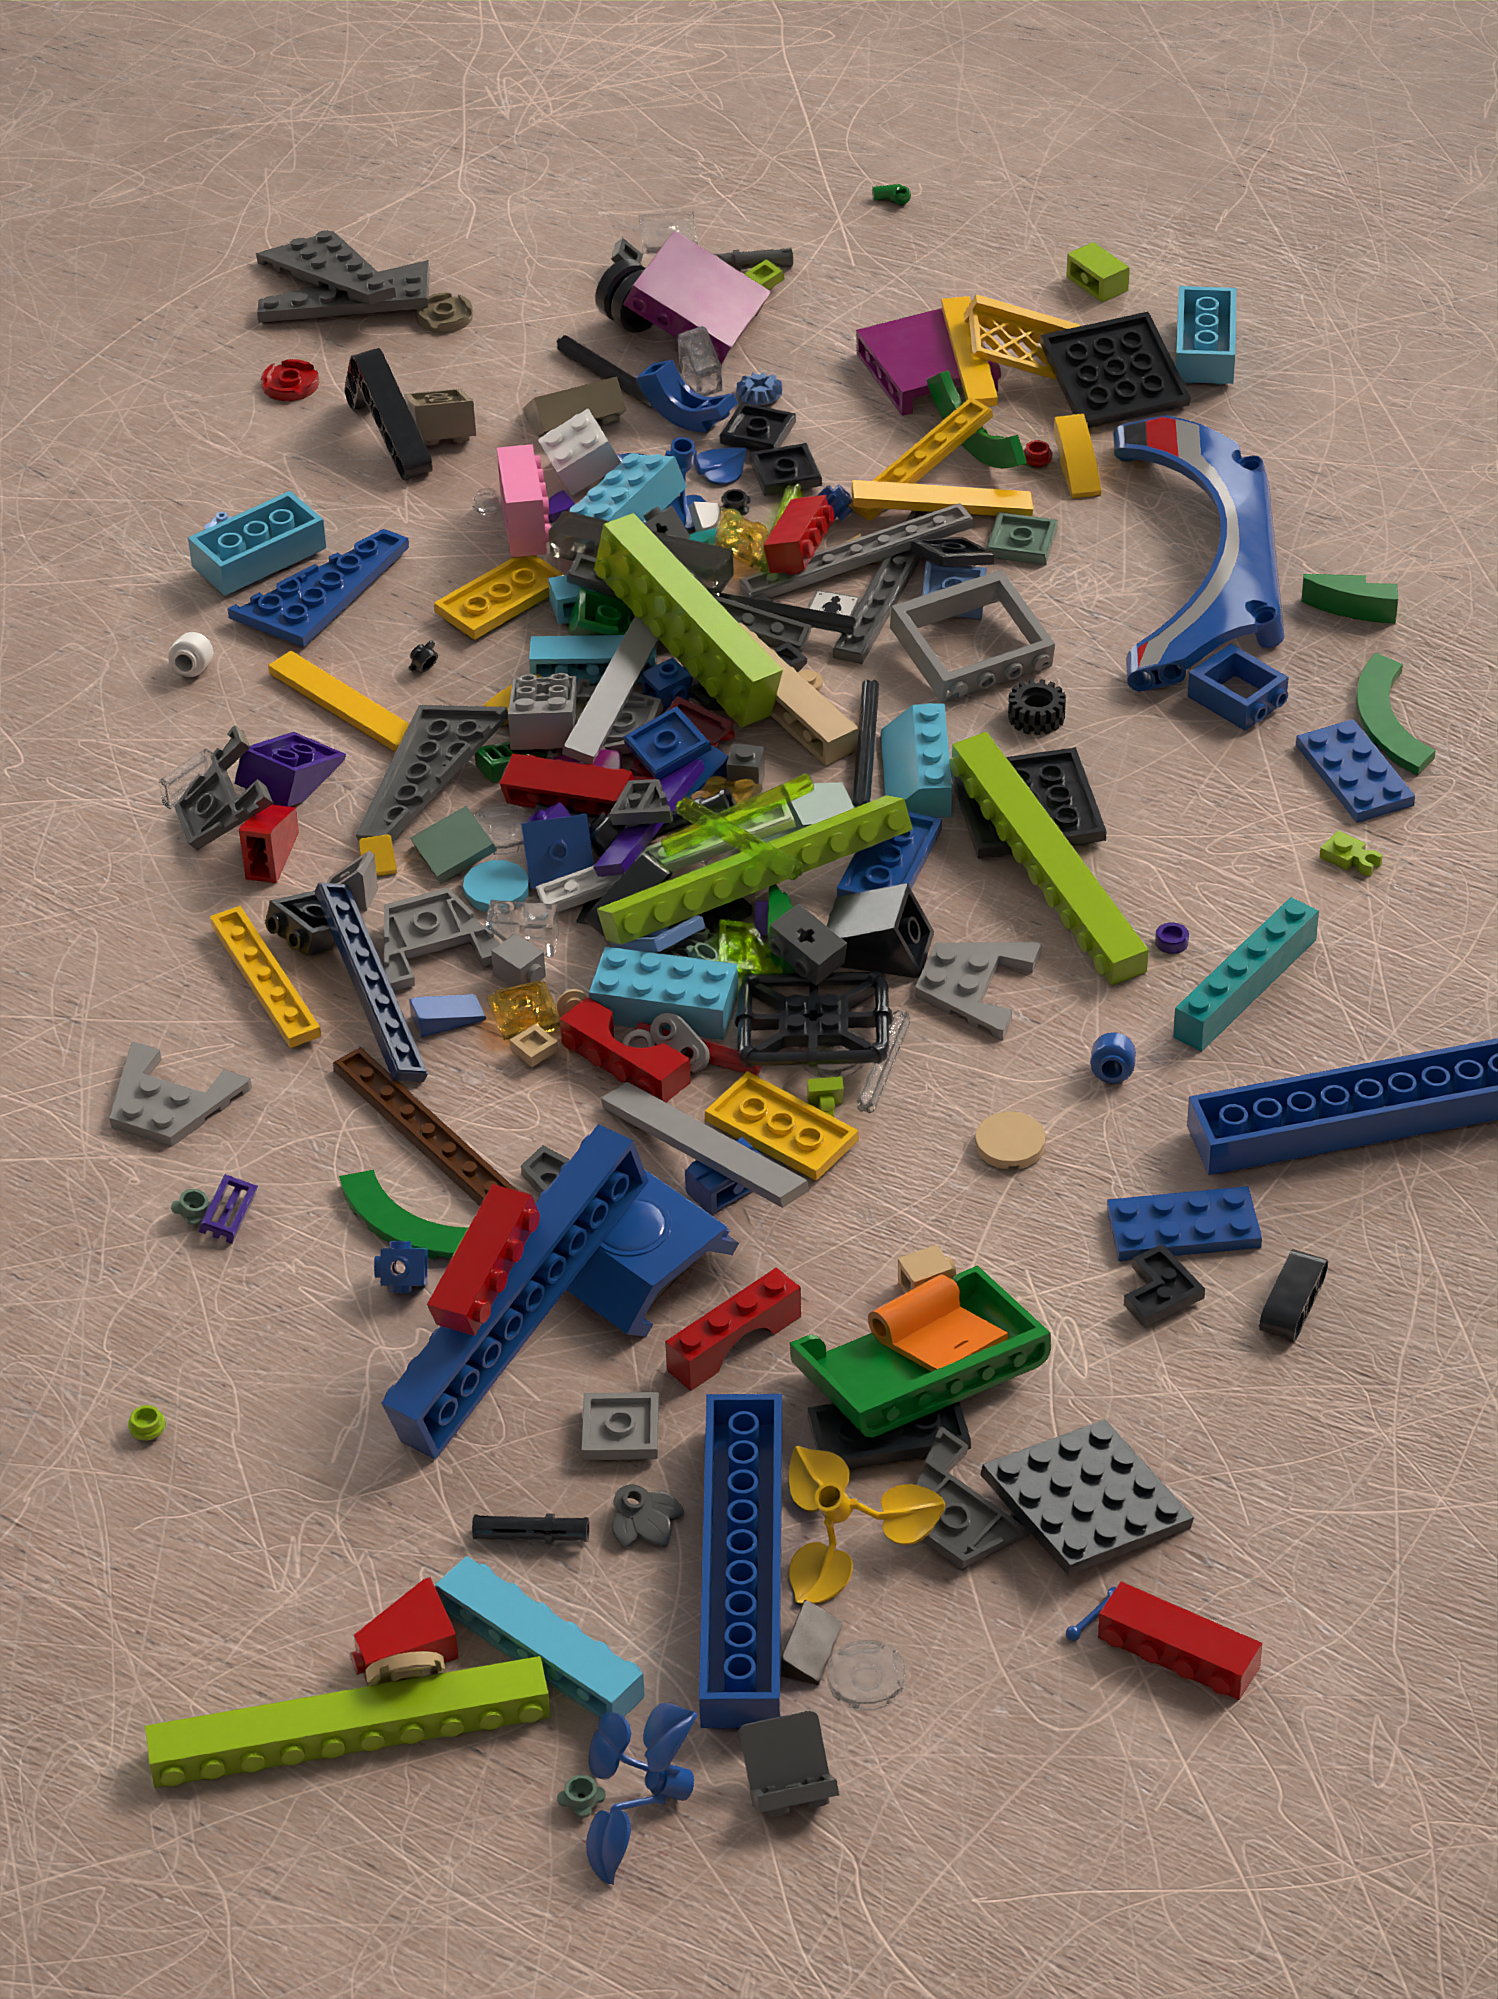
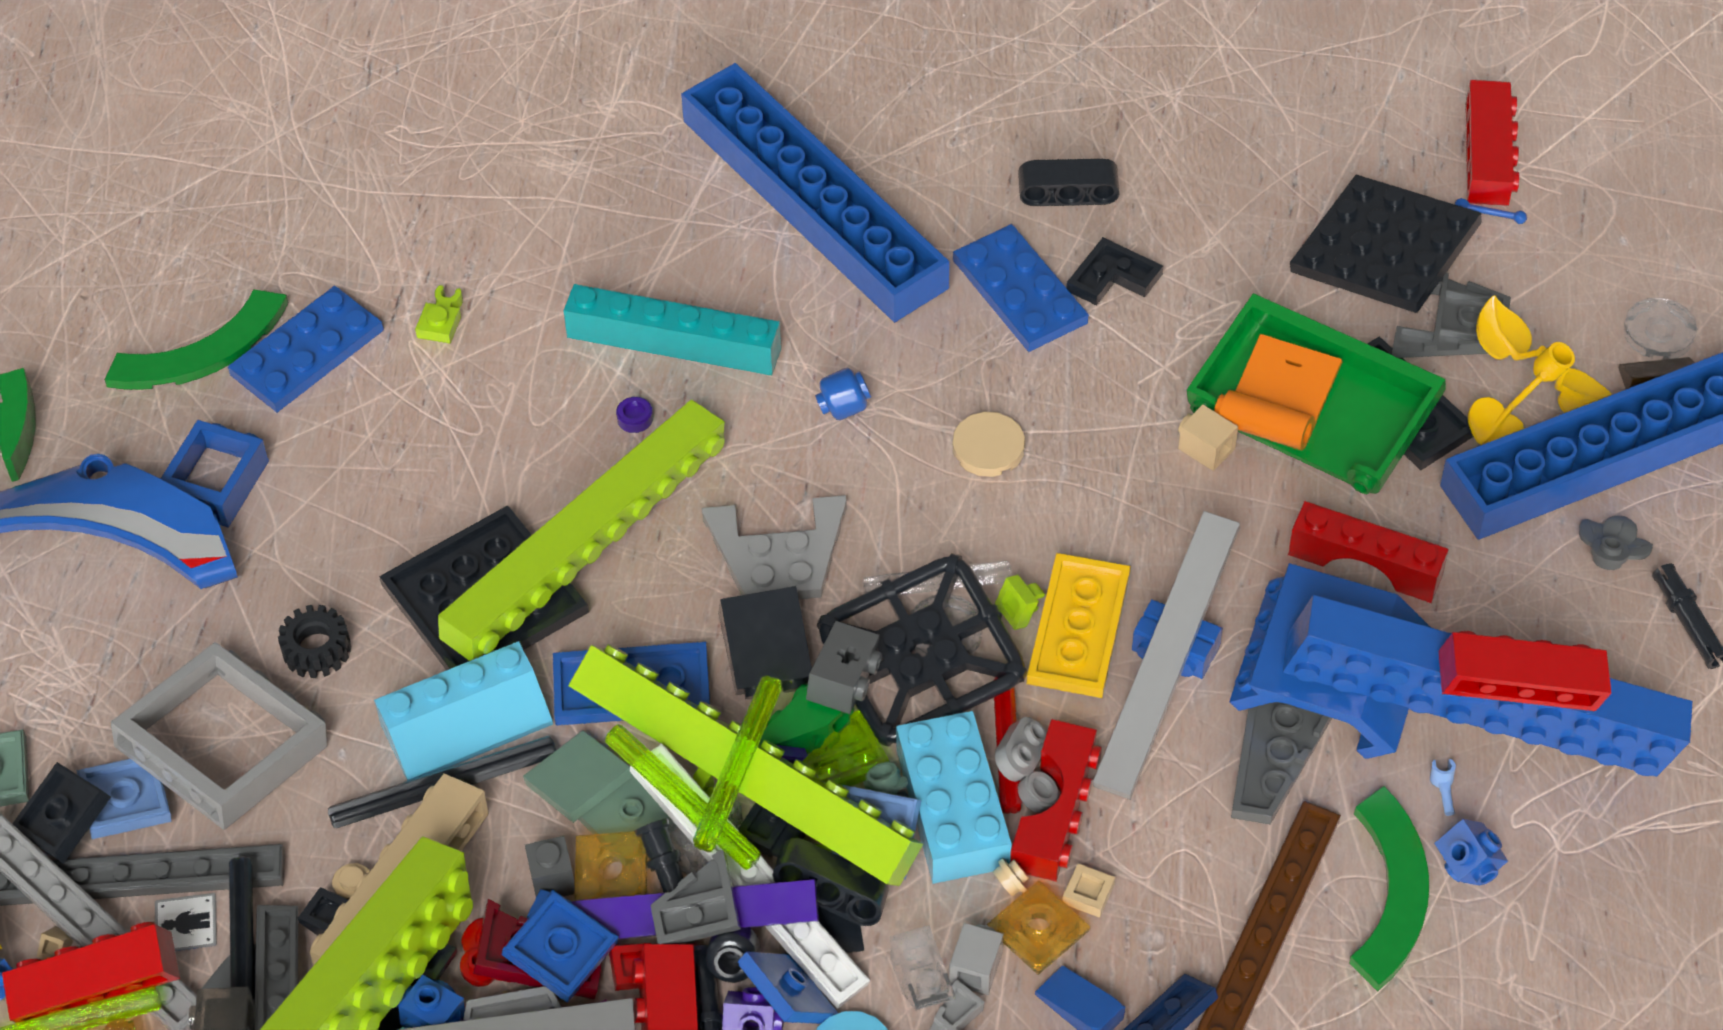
camera: 115 degrees left, 10 degrees up
light grey plate [582,1392,659,1460] -> none

